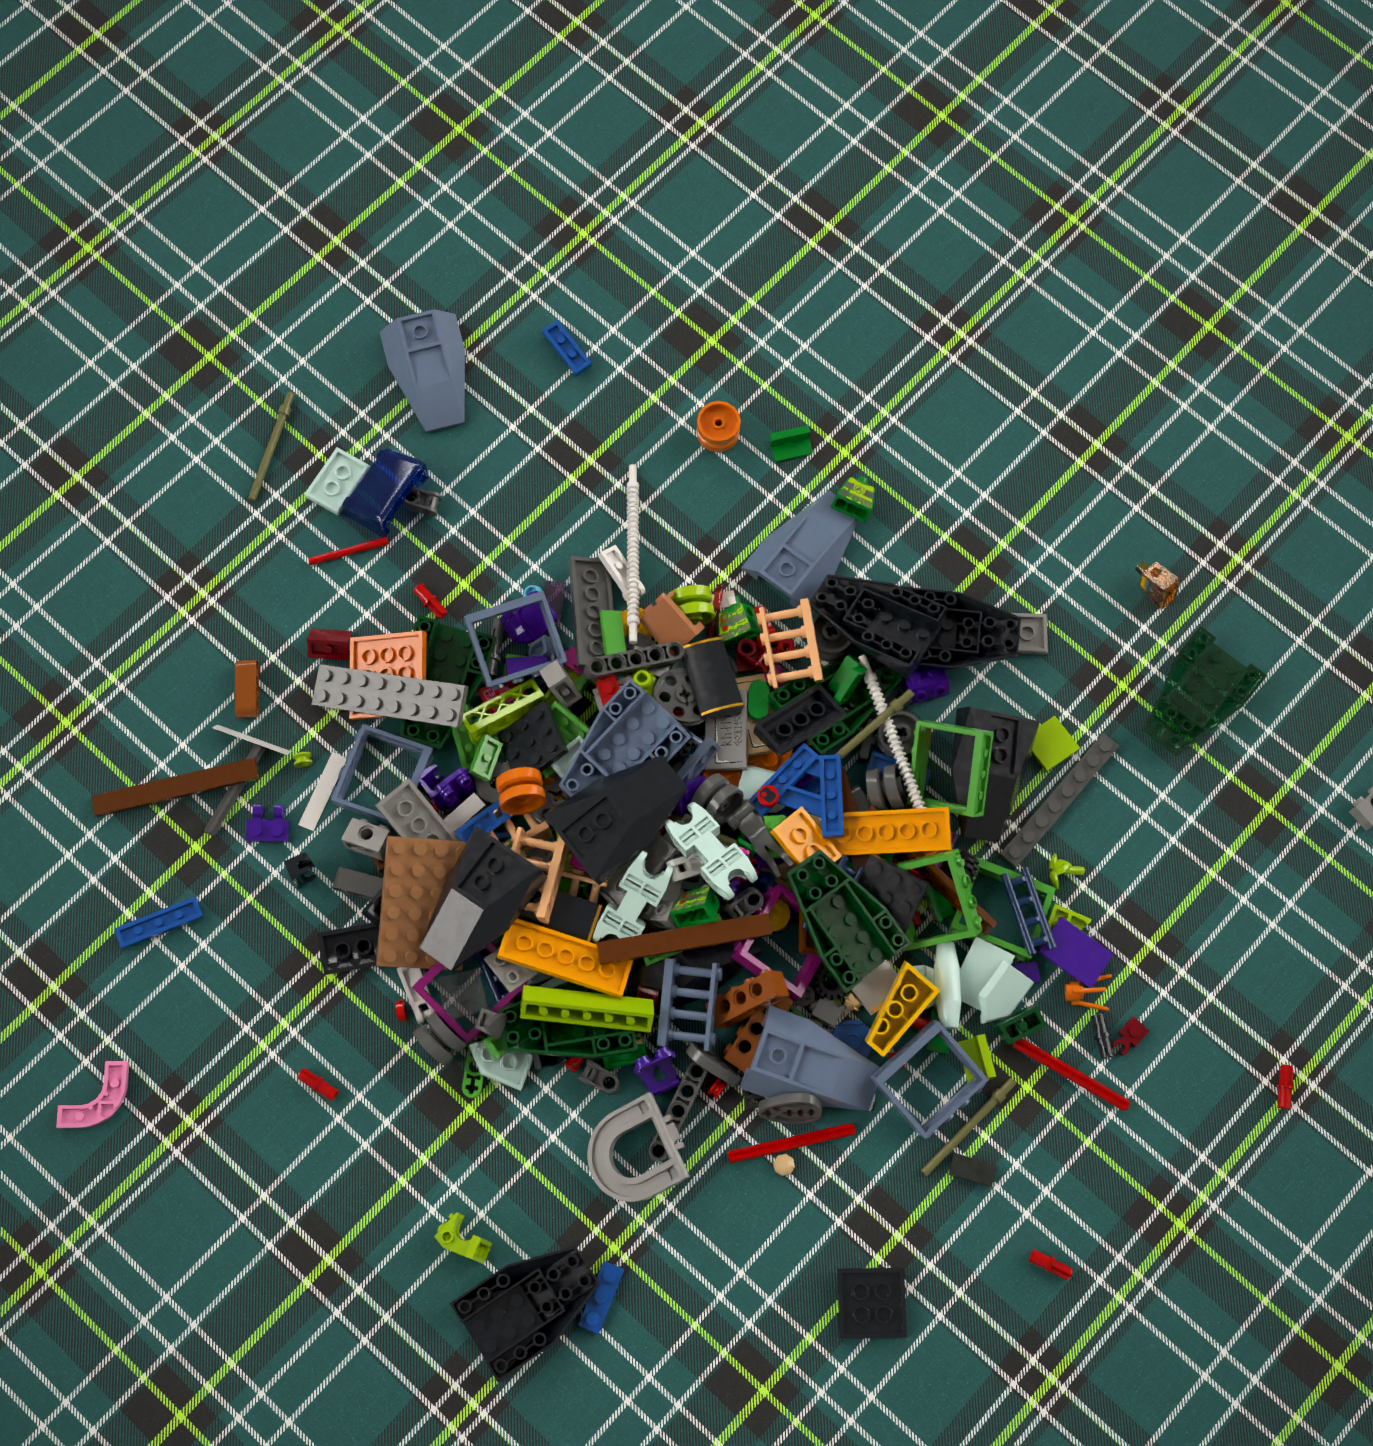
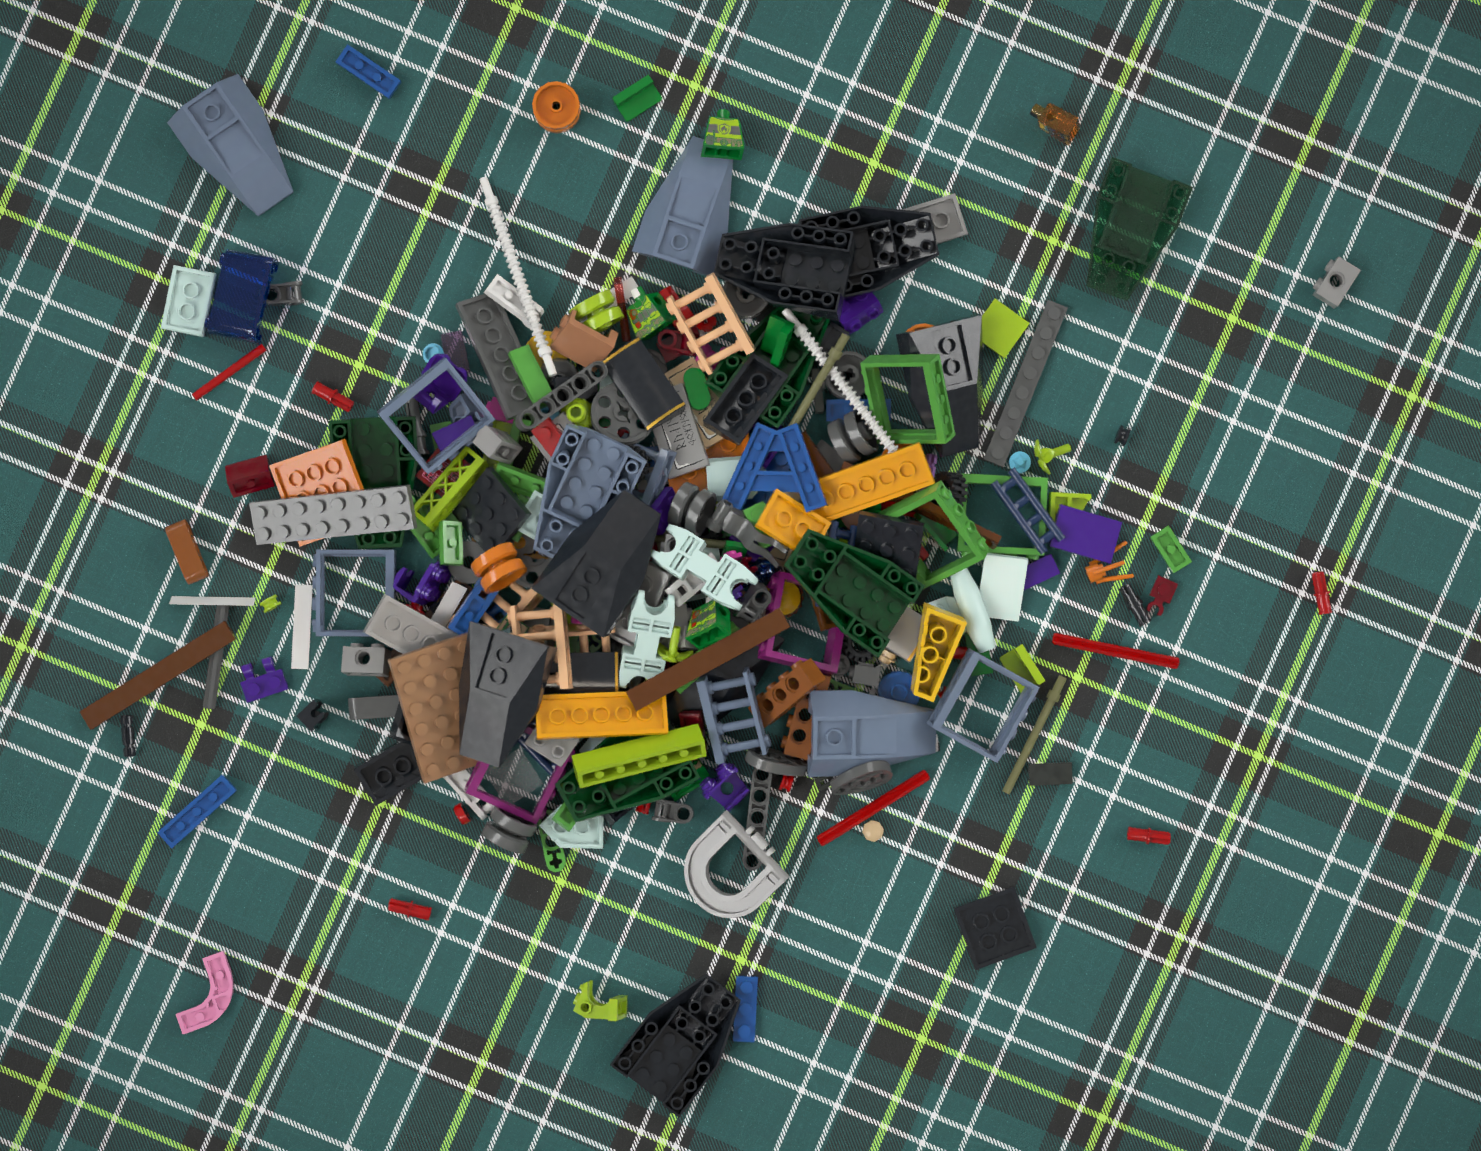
camera: 20 degrees left, 15 degrees up
olive bar [248,392,295,501] -> none
dark grey tile [475,1007,507,1040] -> none
red tile [757,785,779,807] -> none
light aqua tile [978,960,1034,1024] -> none
dark green brick [994,1005,1047,1045] -> none
none -> black axle [120,715,136,757]
none -> lime plant [657,626,693,663]
none -> medium azure tile [1009,451,1031,473]
none -> black bush [1114,425,1131,447]
none -> bright green plate [1150,525,1192,573]

